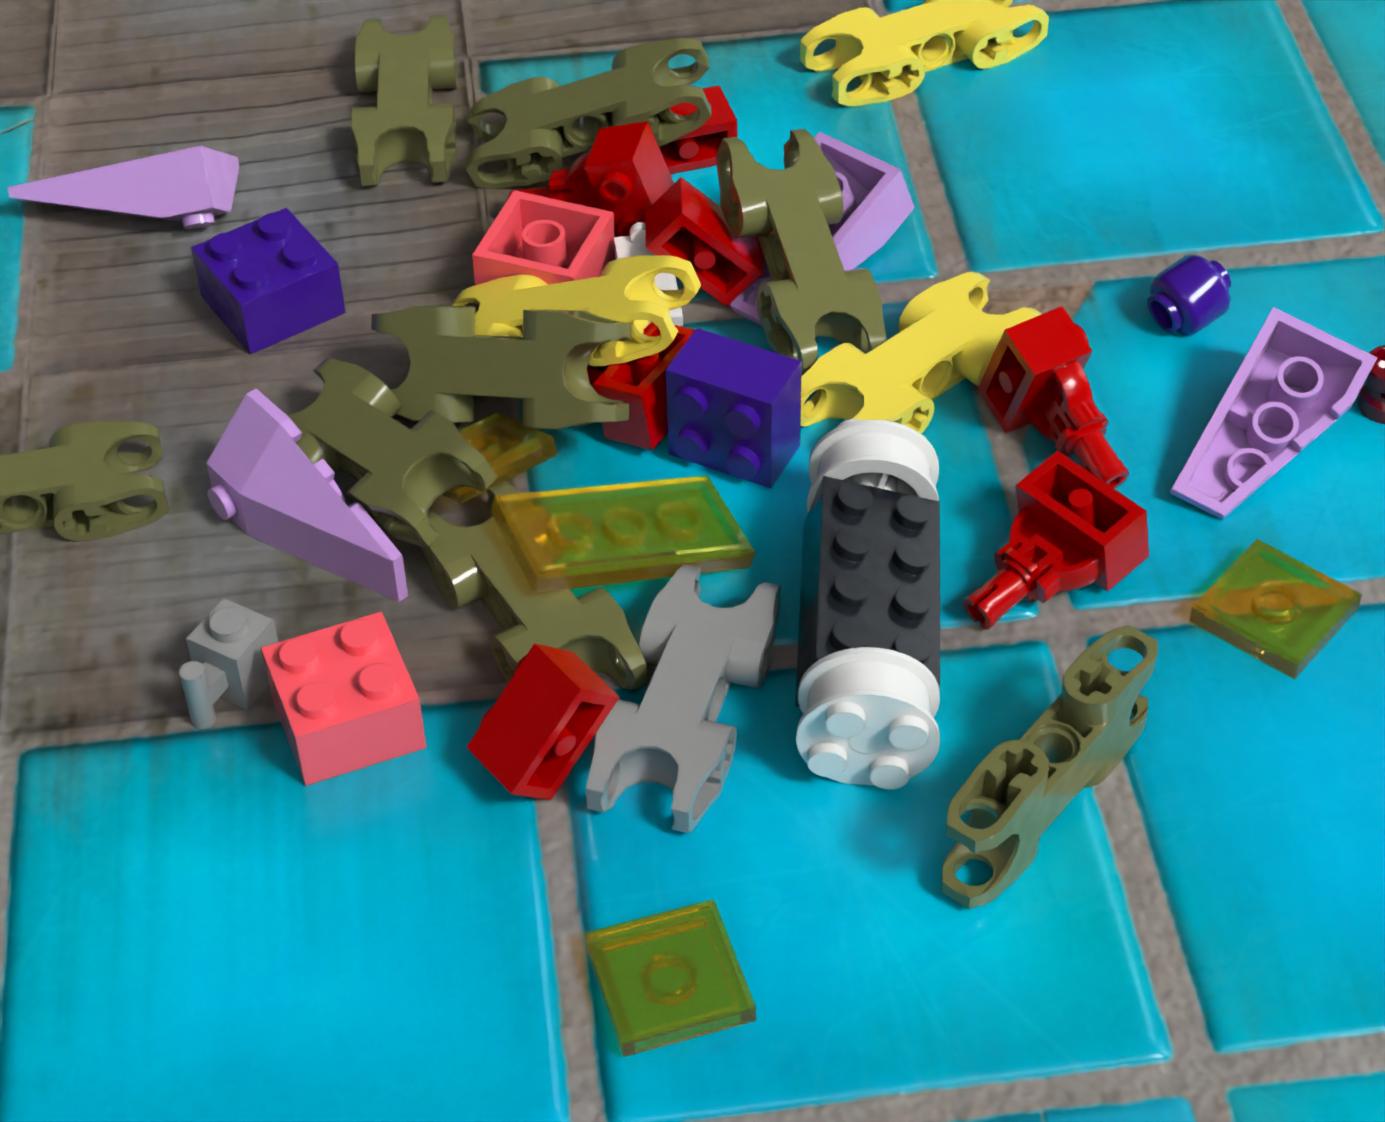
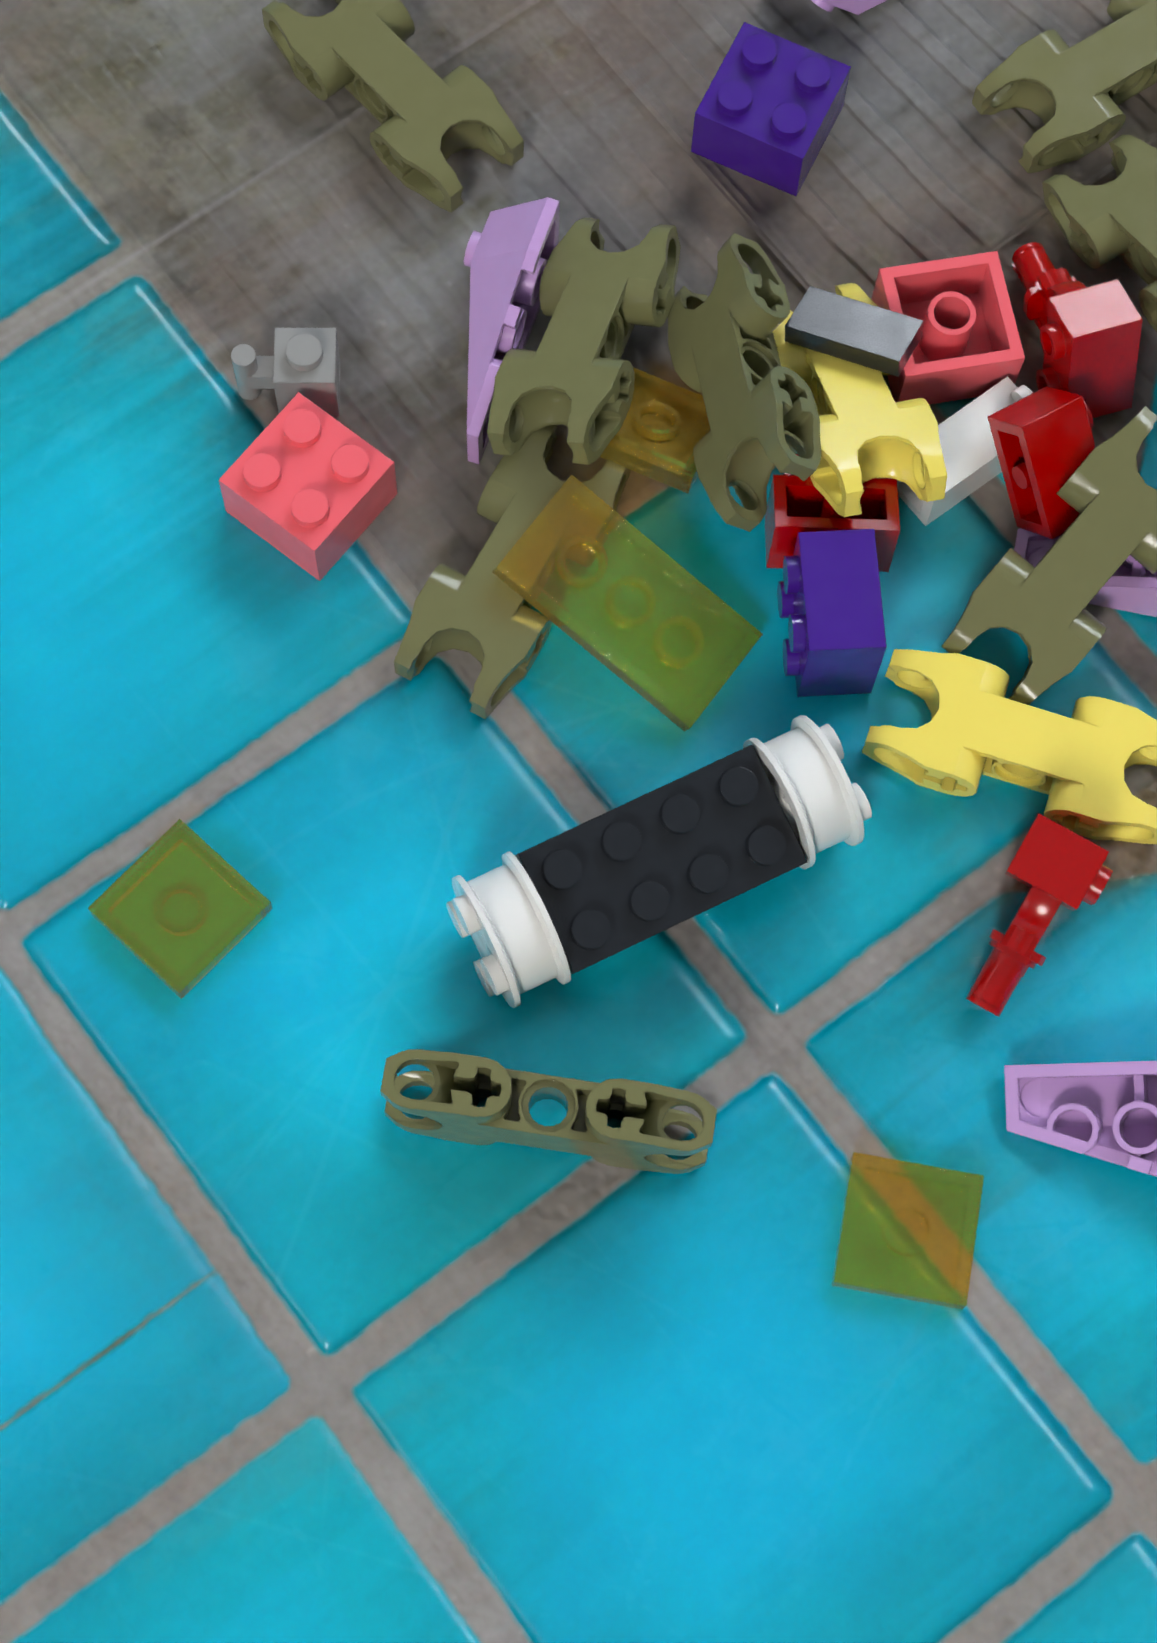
camera: 55 degrees right, 25 degrees up
red brick [466,643,620,800] -> none
light grey piece [586,564,781,833] -> none
red brick [963,450,1149,630] -> none
none -> tile [785,286,923,377]

